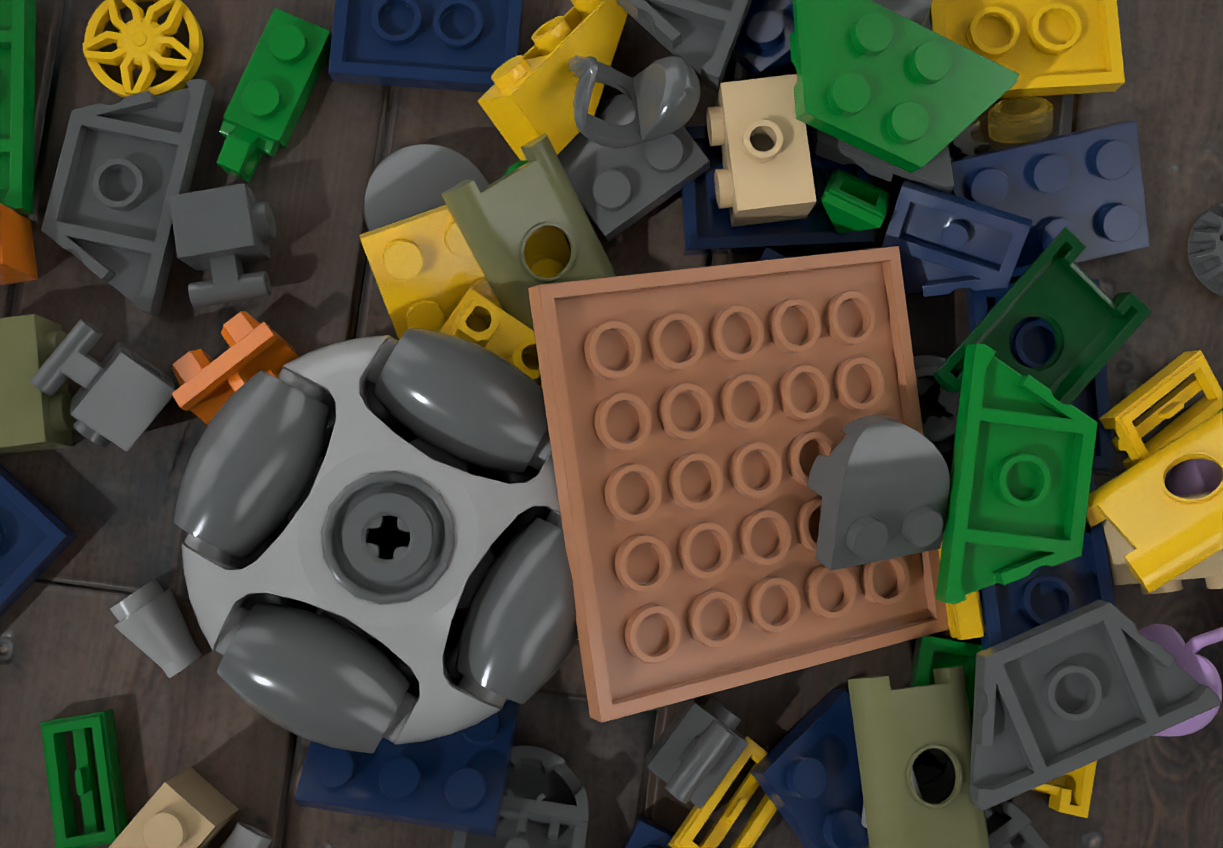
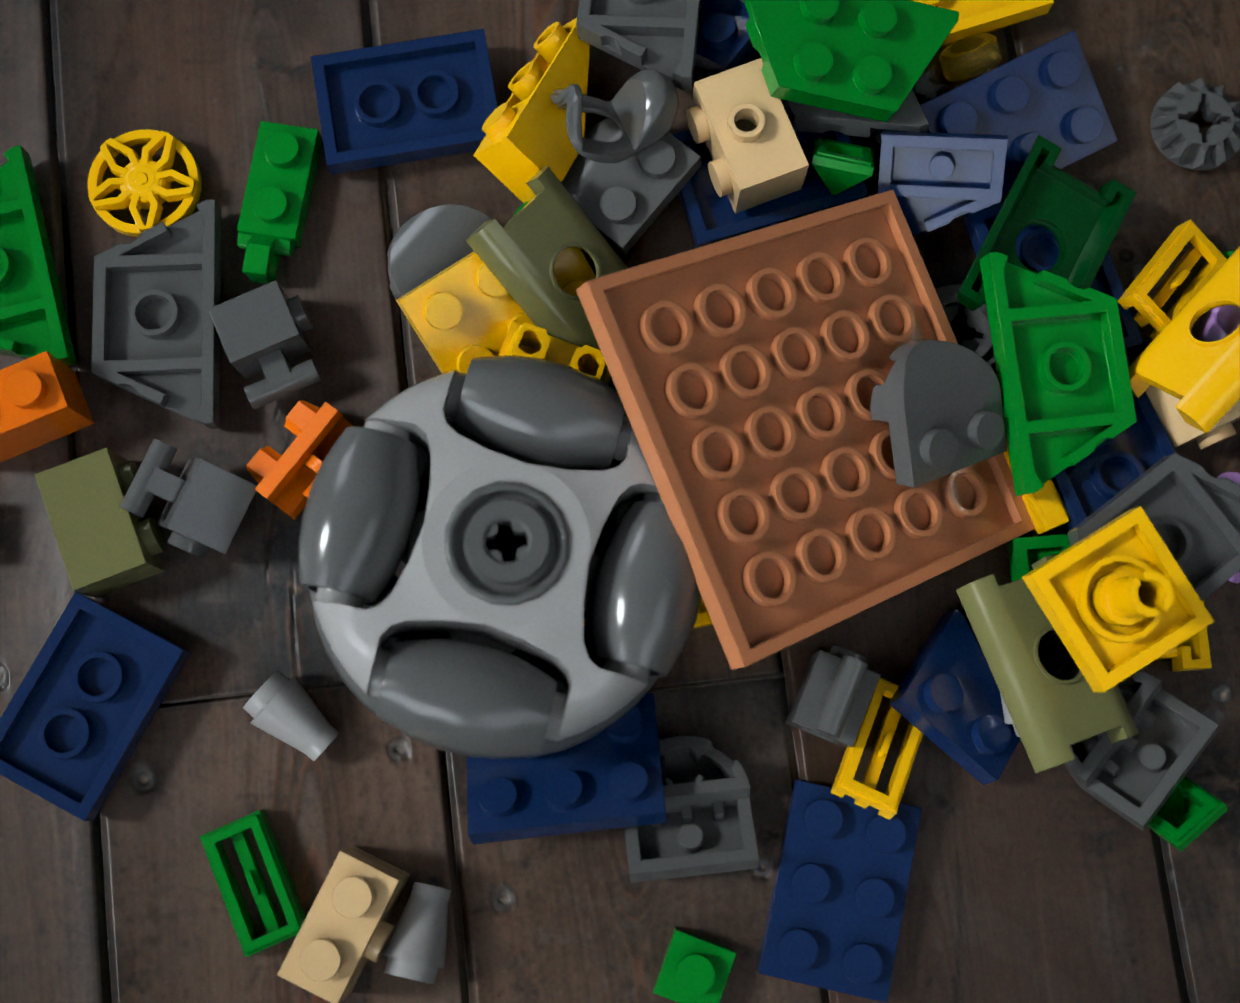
camera: 15 degrees left, 5 degrees down
none -> yellow plate [1022,506,1215,692]

